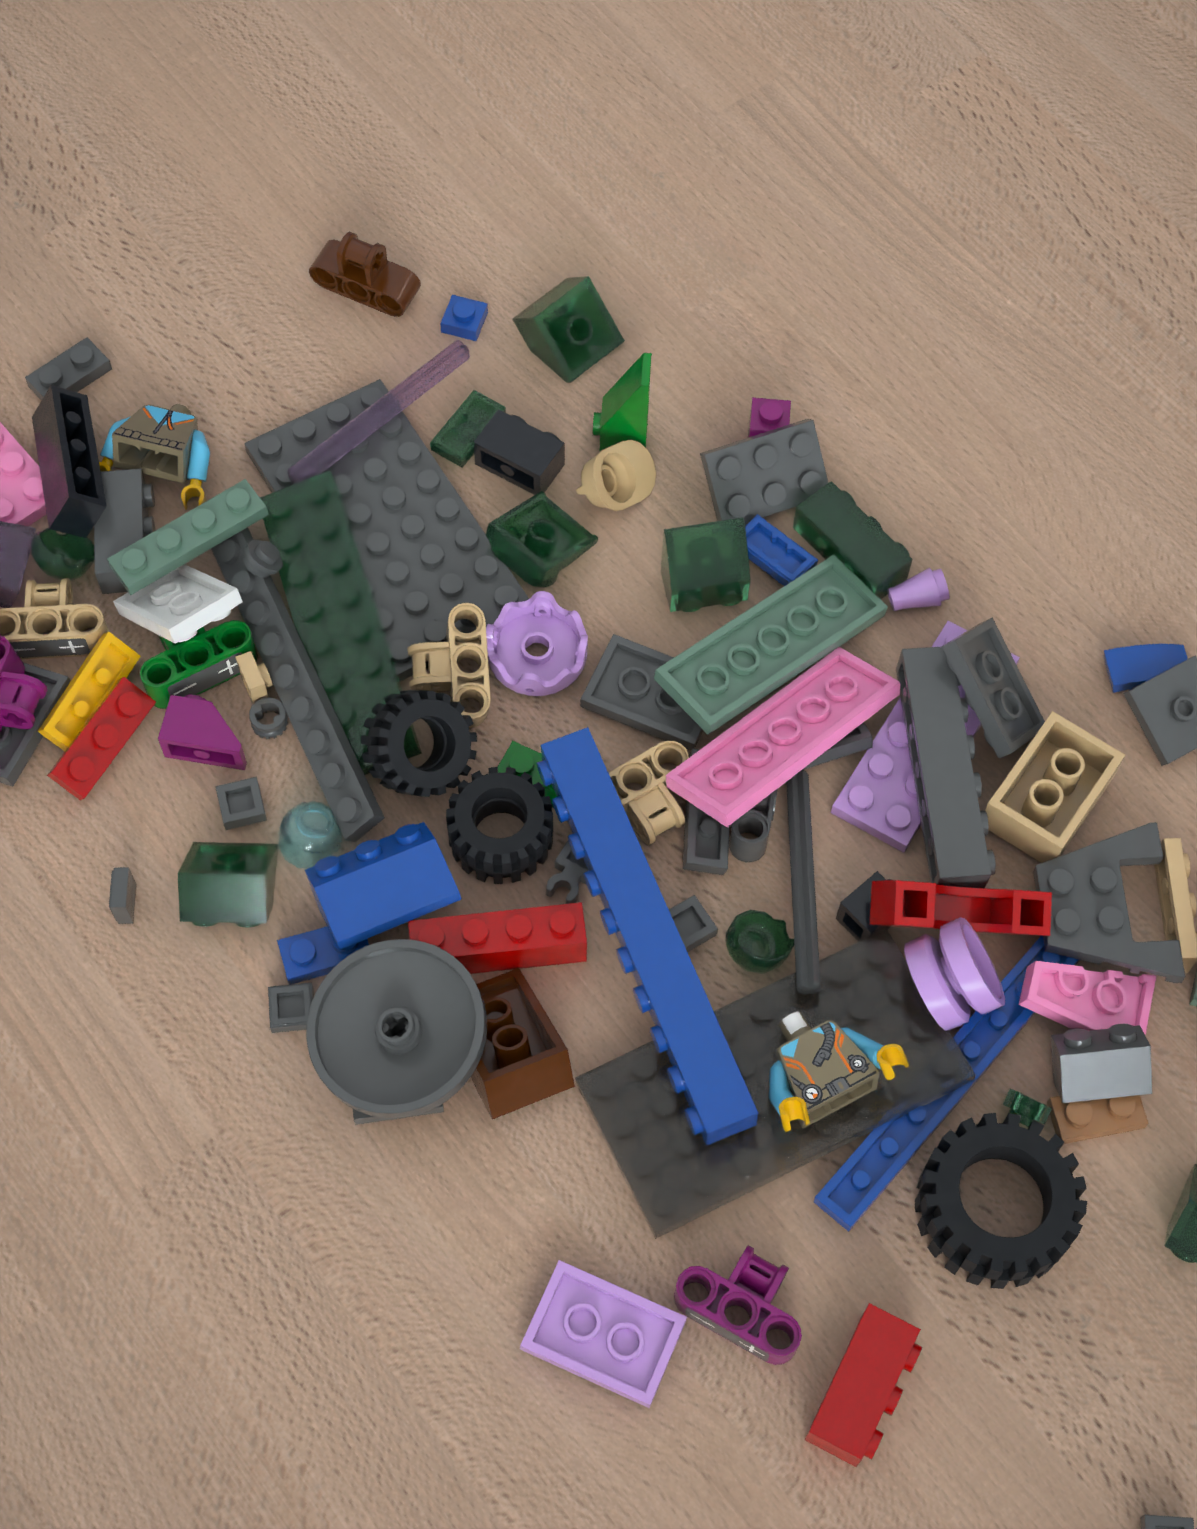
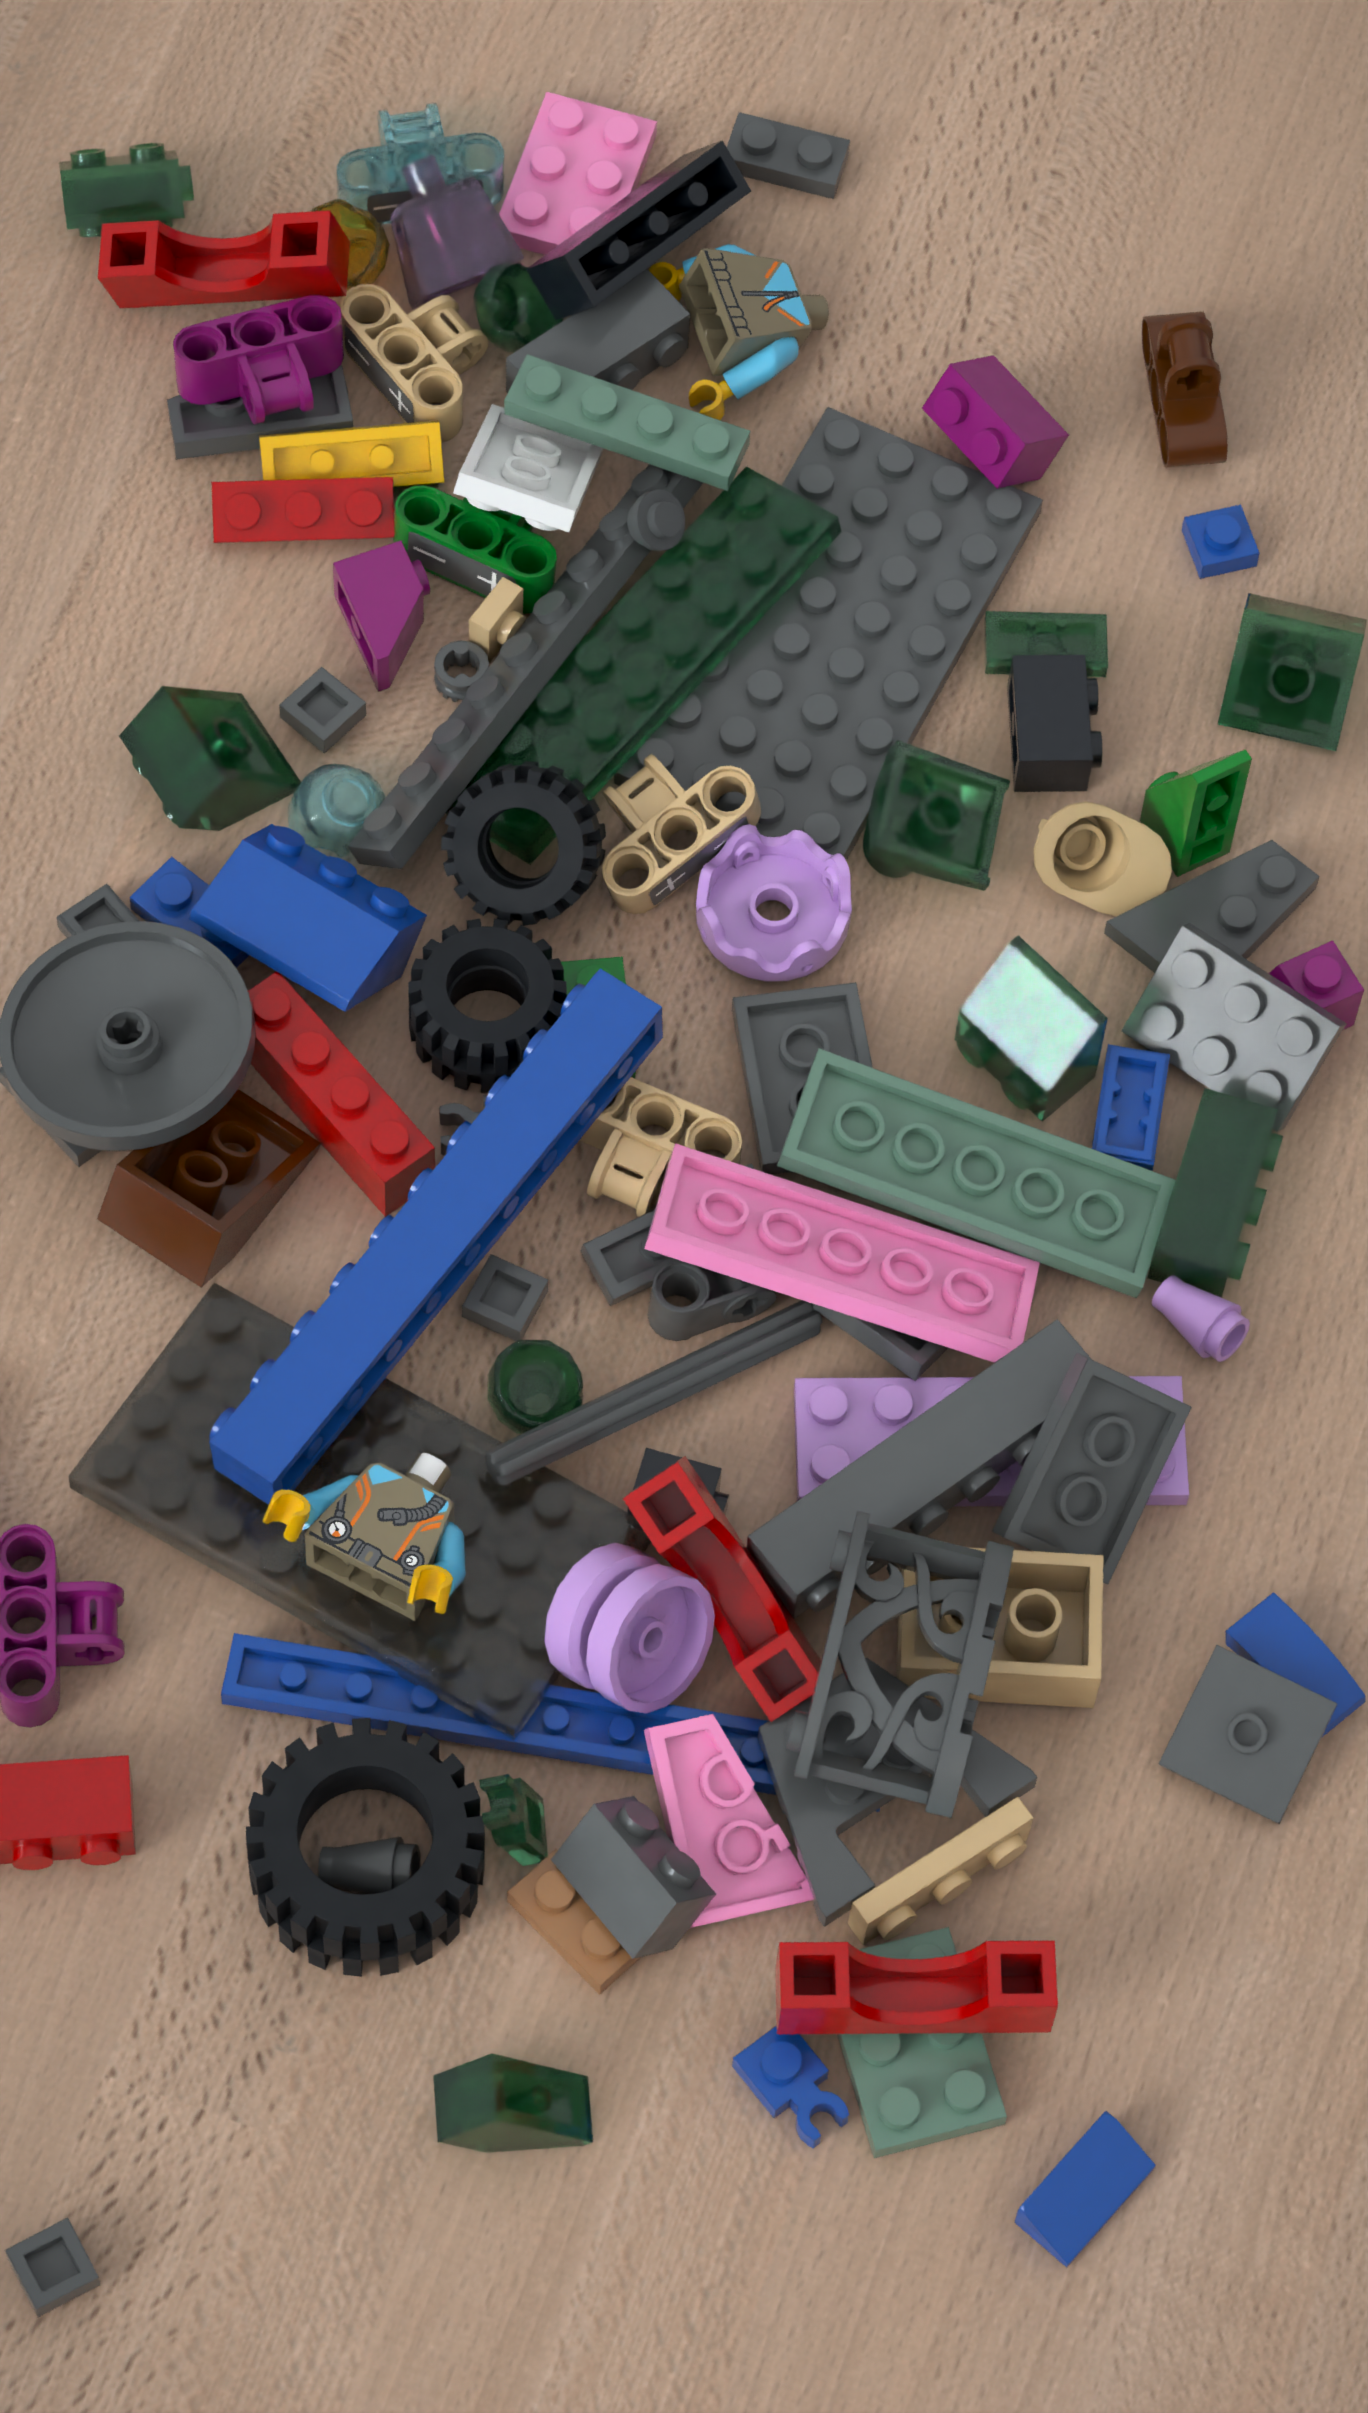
camera: 55 degrees right, 0 degrees up
dark grey tile [109,867,137,924] -> none
clear purple axle [287,340,470,488] -> none
none -> dark grey cone [318,1837,421,1895]
none -> dark grey fence [786,1511,1014,1818]
none -> magenta brick [922,355,1069,489]
none -> dark grey wing [1104,840,1320,973]

